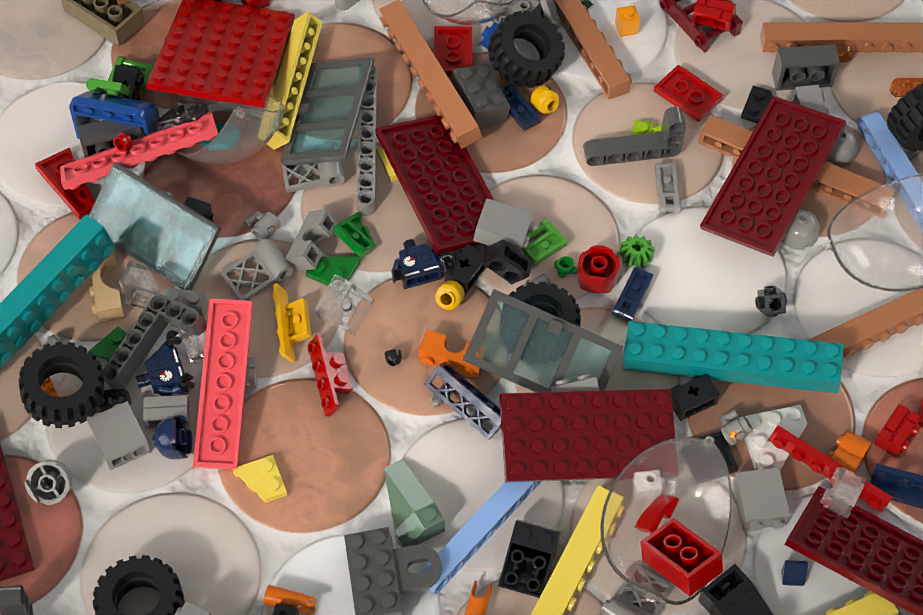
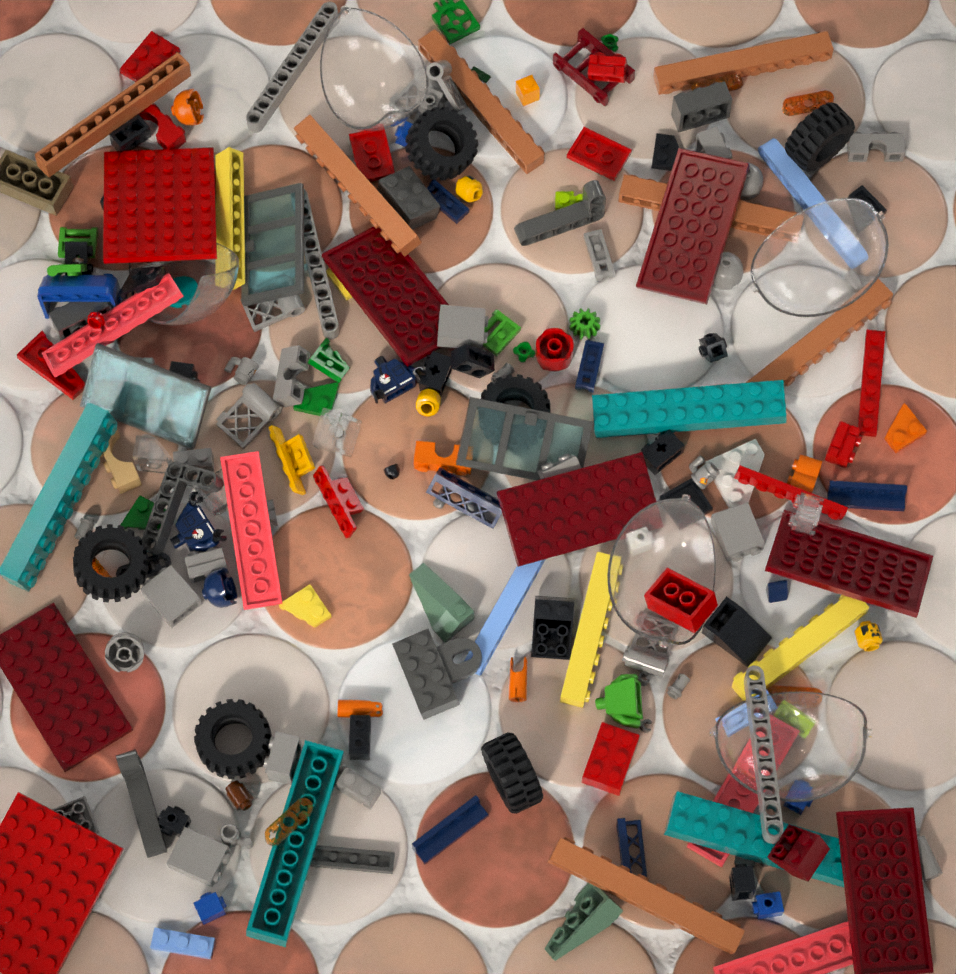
camera: 10 degrees left, 10 degrees up
red slope [634,494,680,534] -> none

